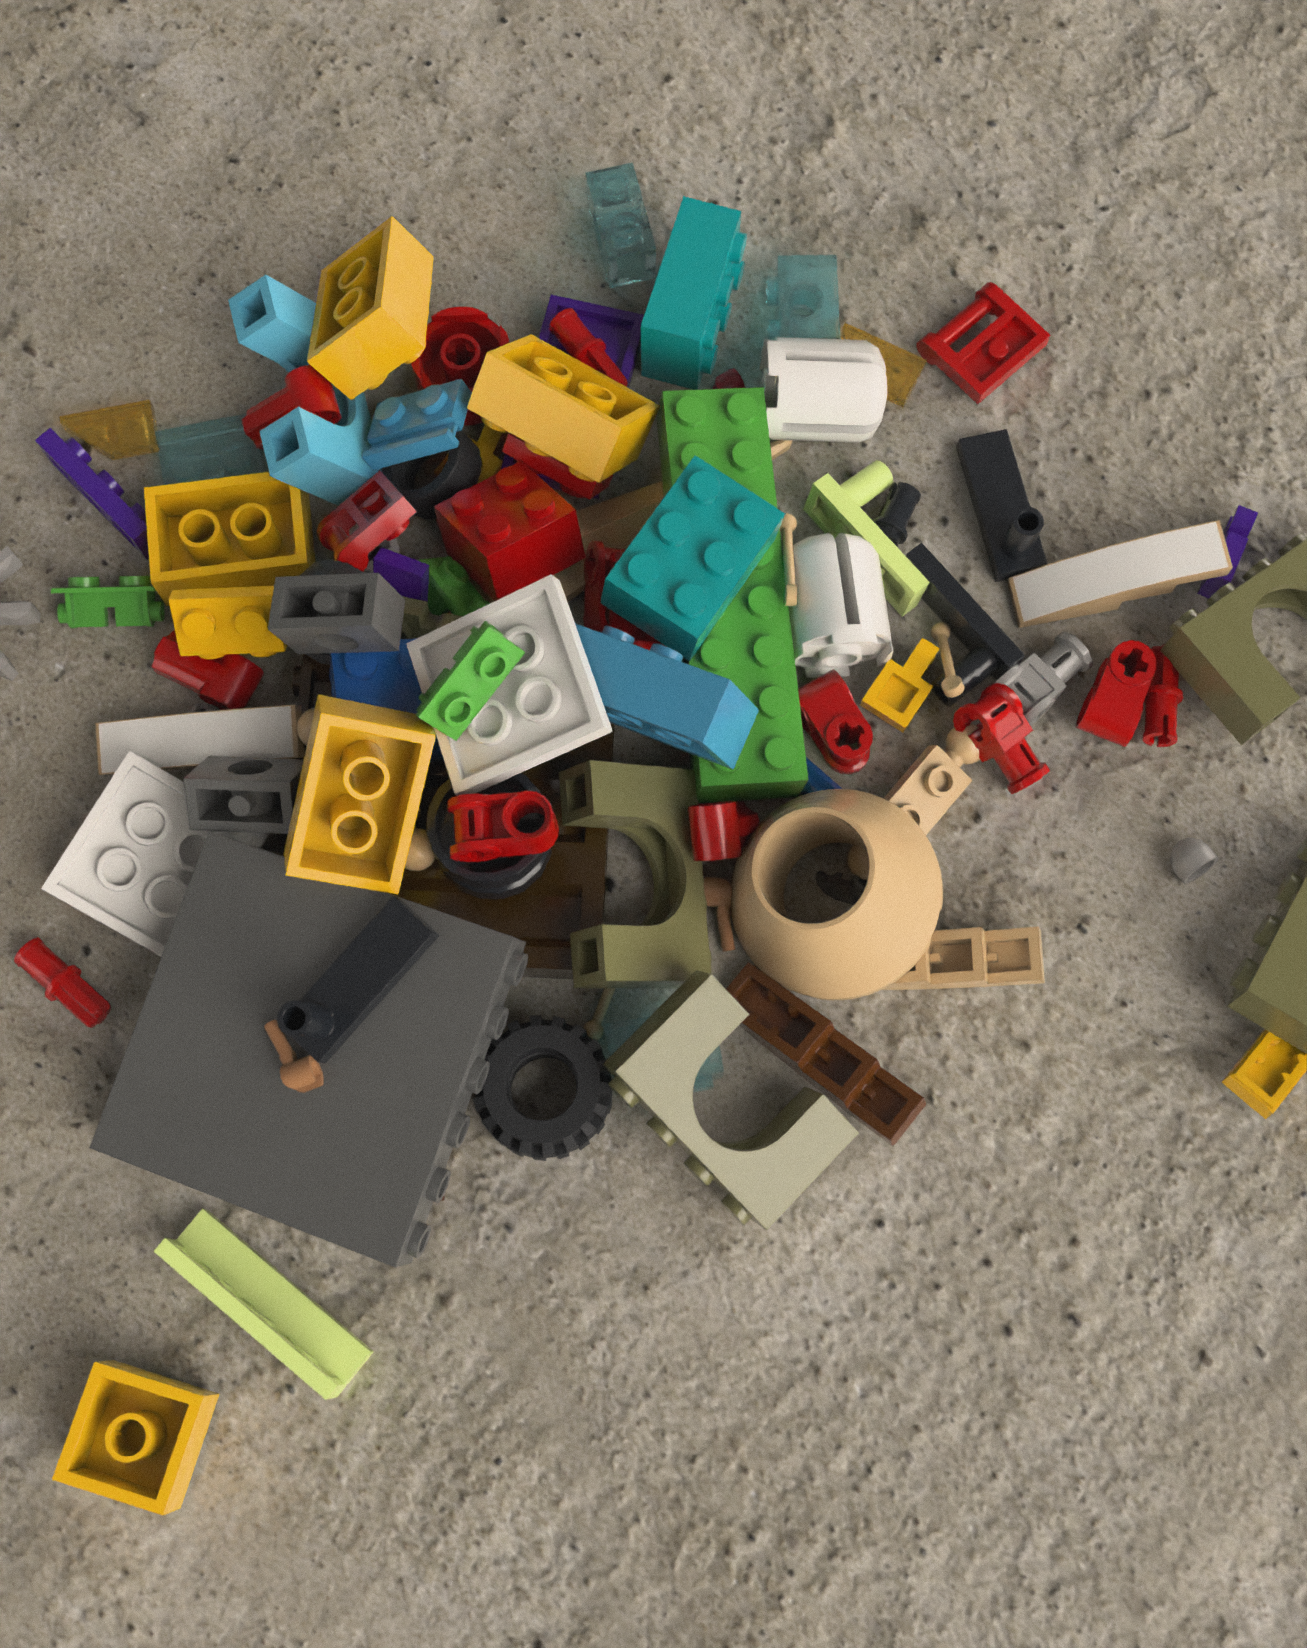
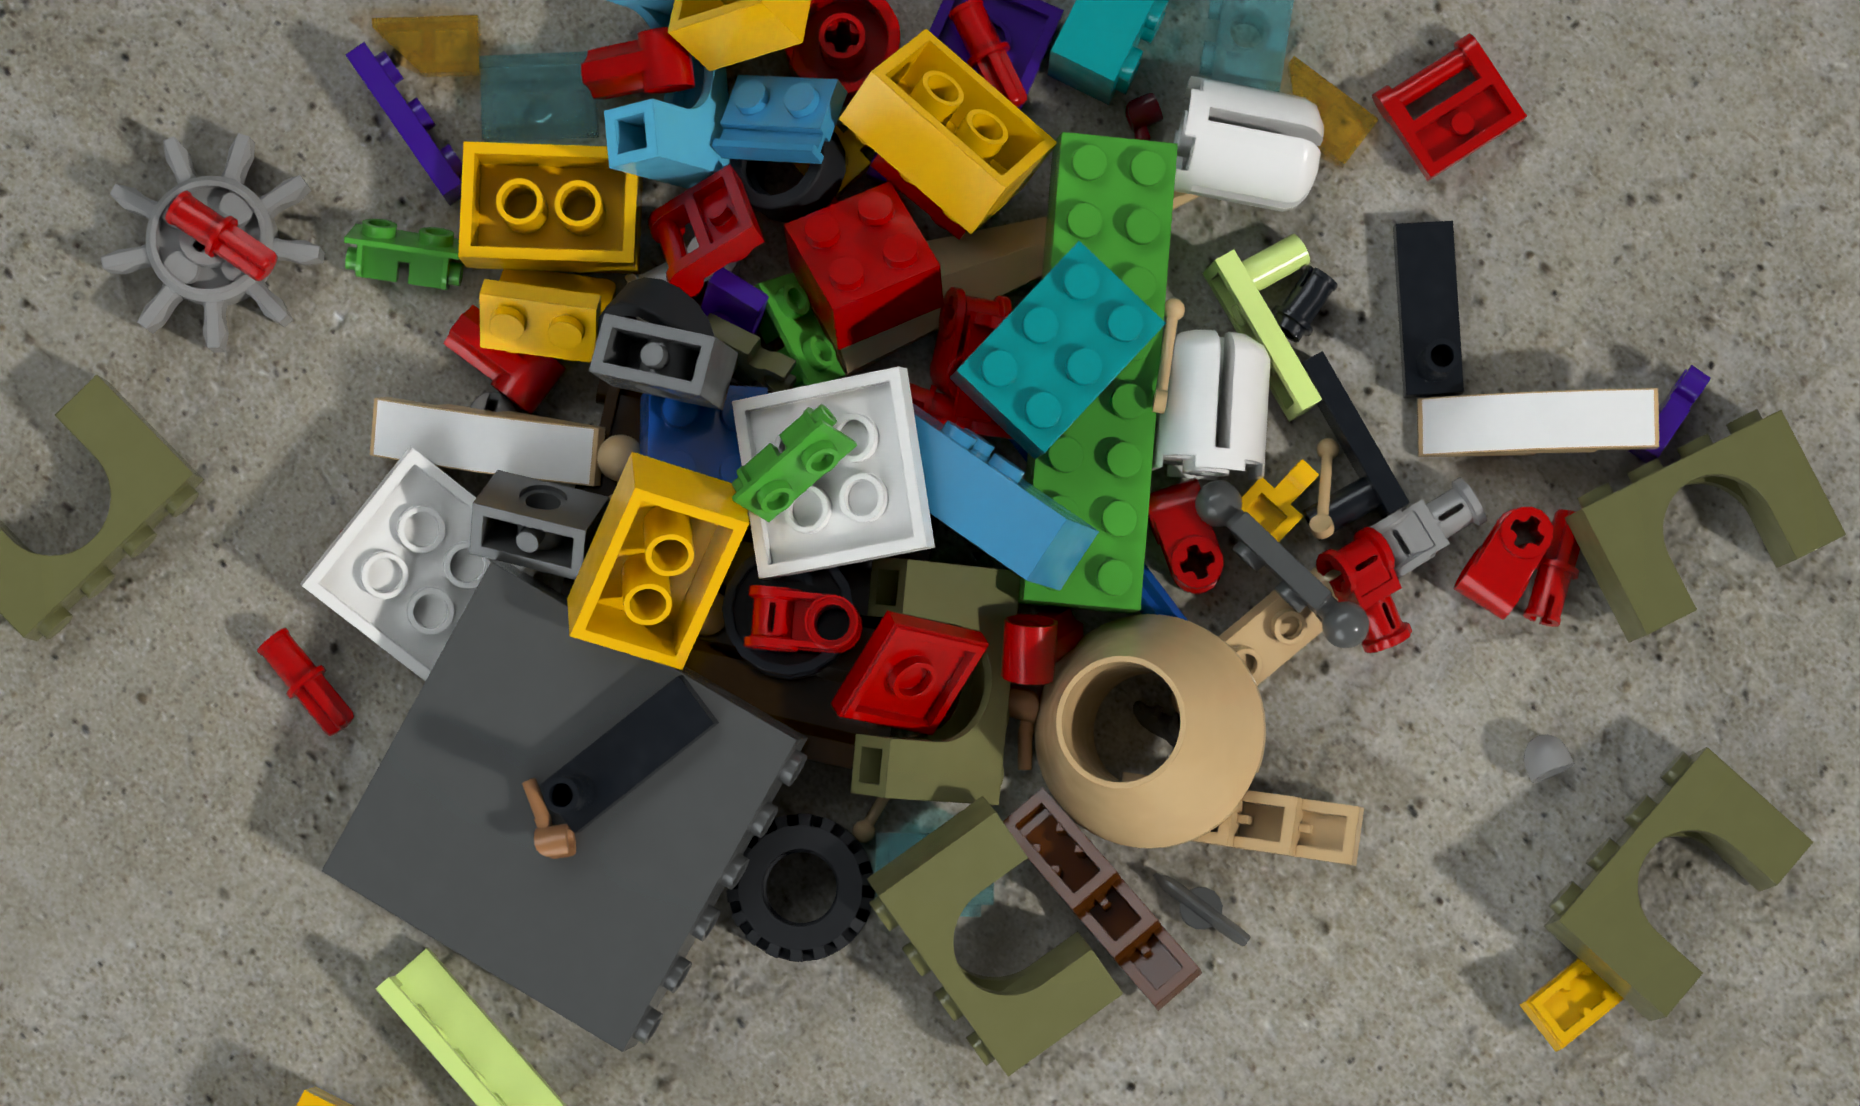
camera: 10 degrees right, 10 degrees up
none -> red plate [831,610,989,735]
none -> dark grey piece [1153,873,1250,947]
none -> dark grey plate [1195,480,1369,648]

